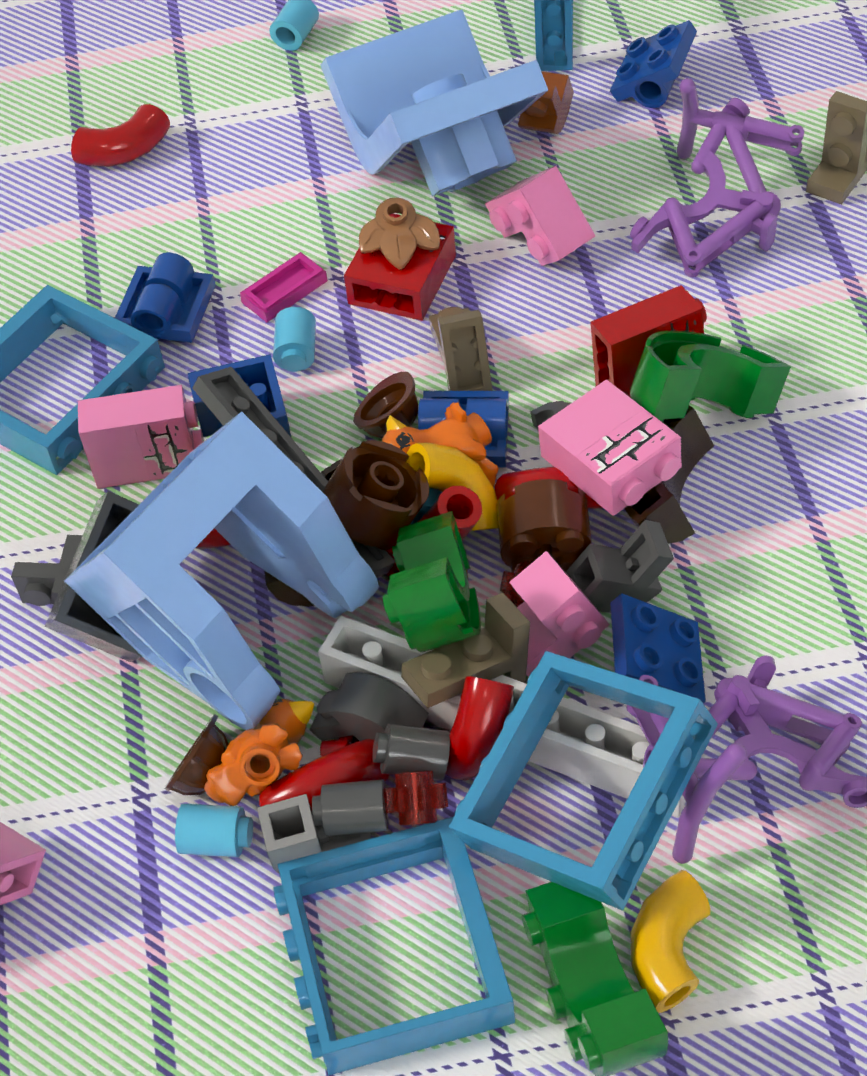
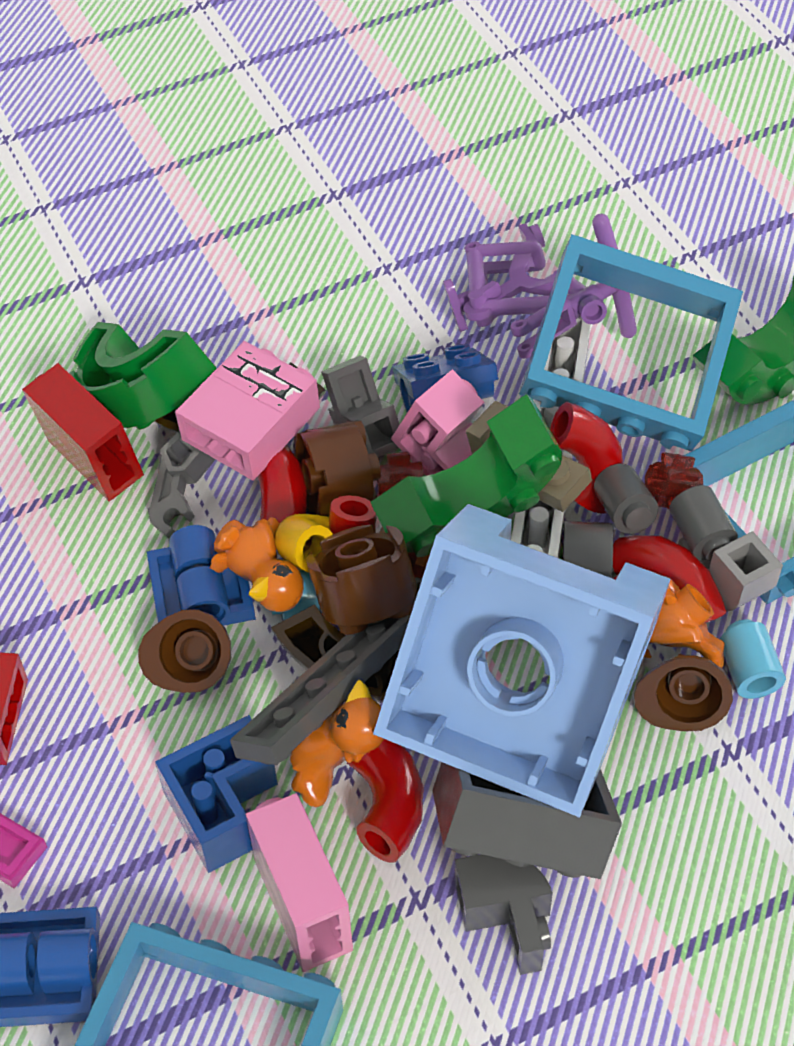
camera: 110 degrees left, 0 degrees up
medium azure brick [273,307,316,372] -> none
dark tan bracket [429,307,493,391] -> none
yellow cylinder [630,870,710,1013] -> none

